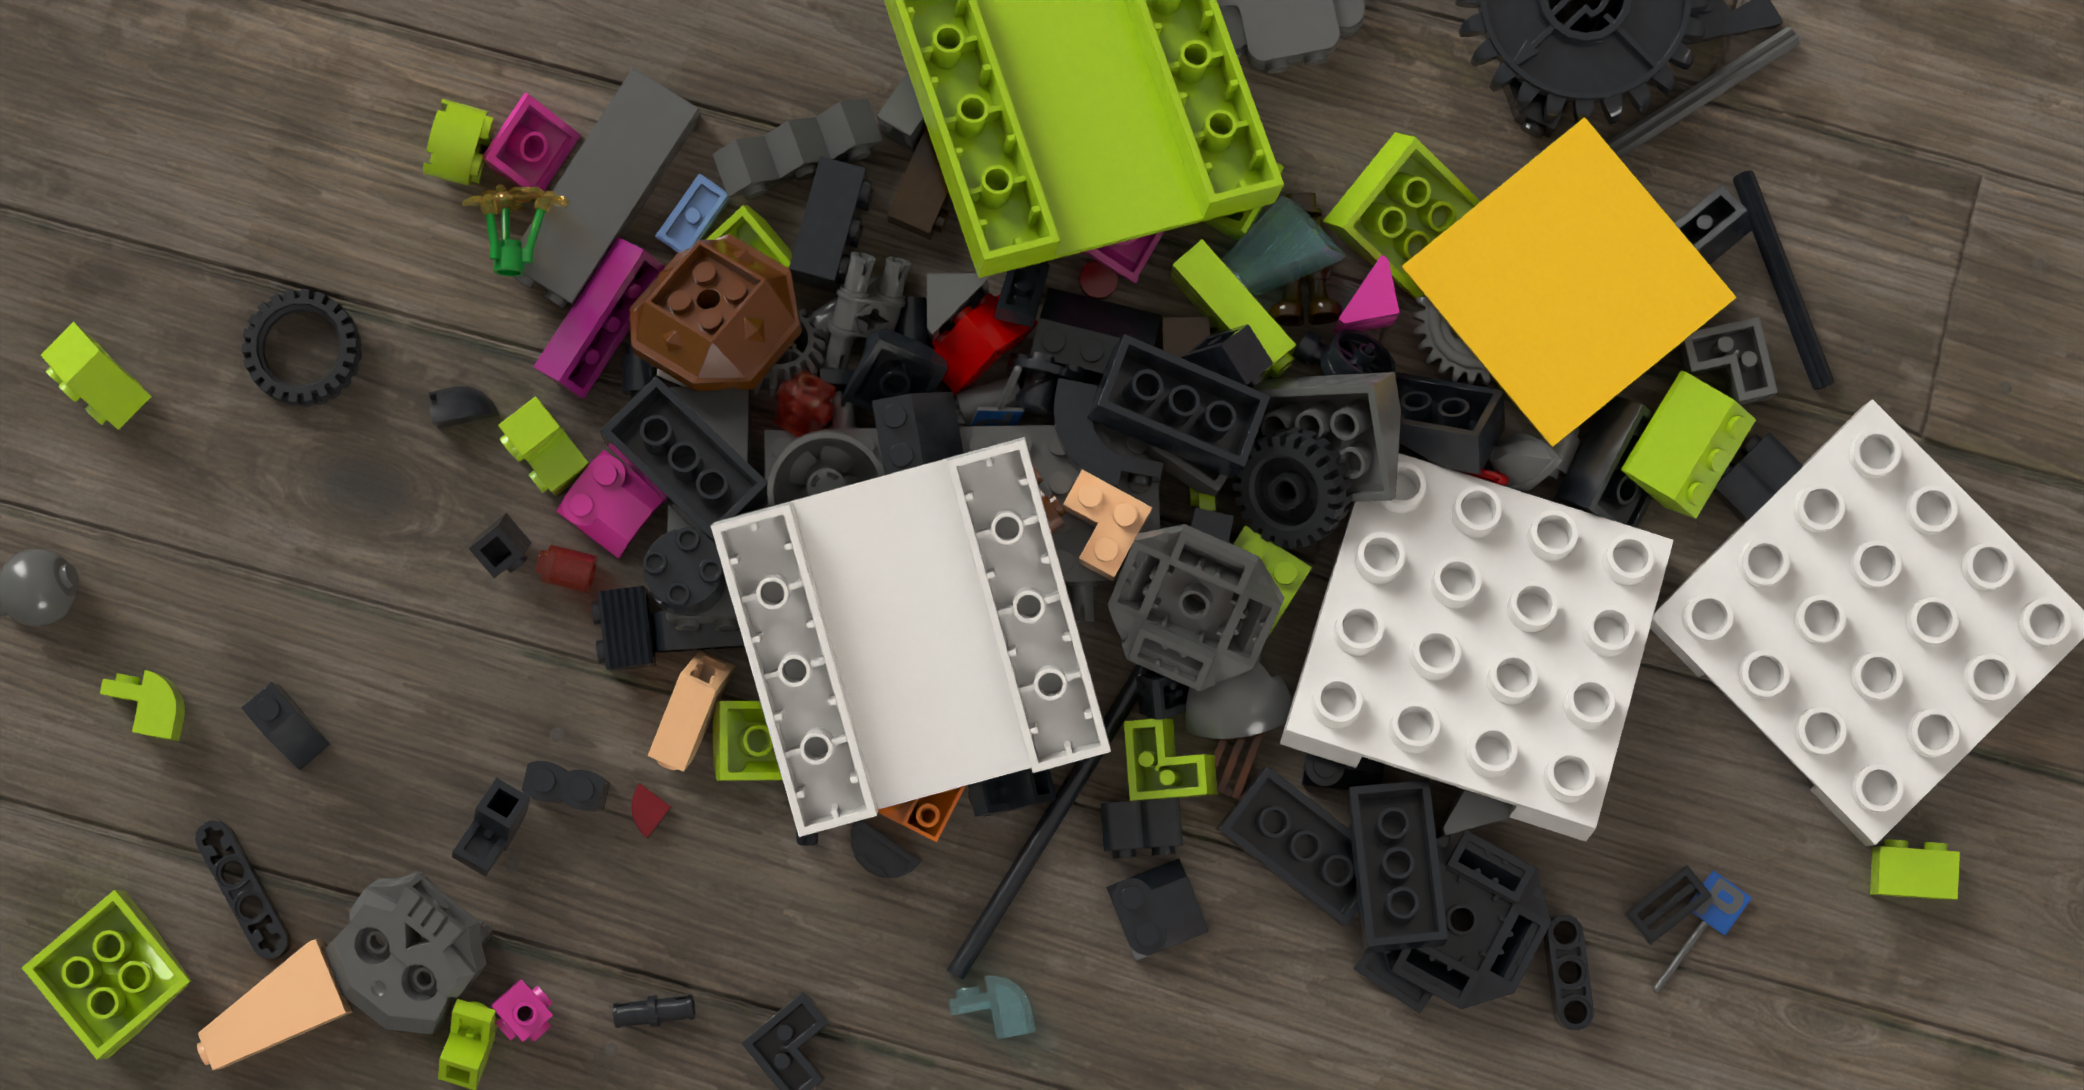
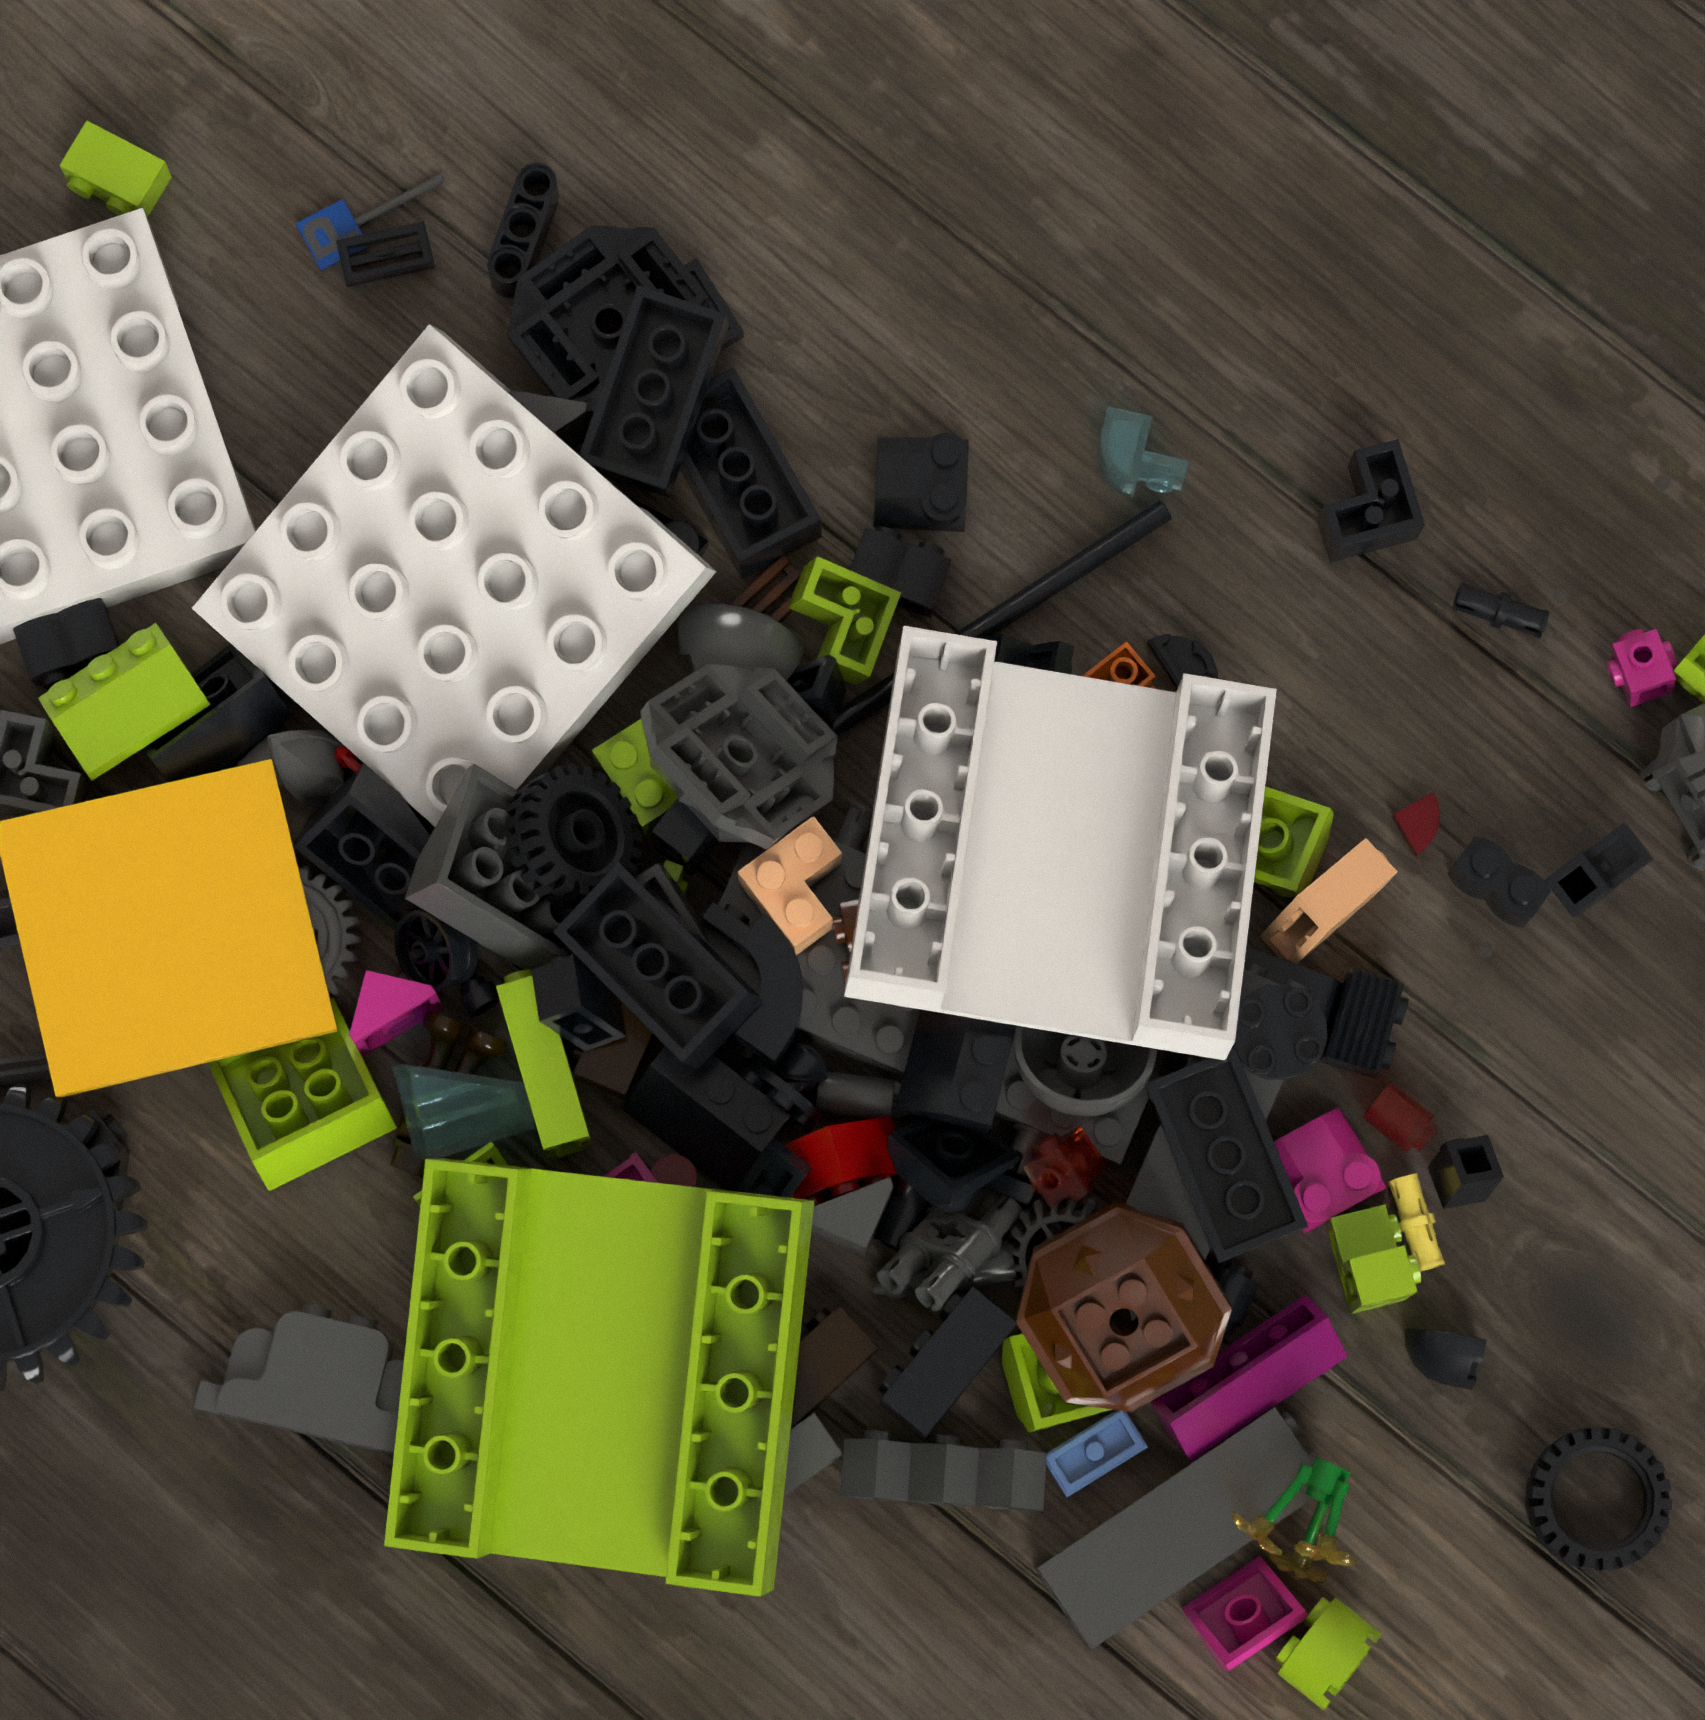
camera: 160 degrees left, 5 degrees down
dark grey piece [969,366,1024,427] -> none
none -> light yellow pin [1388,1173,1445,1272]

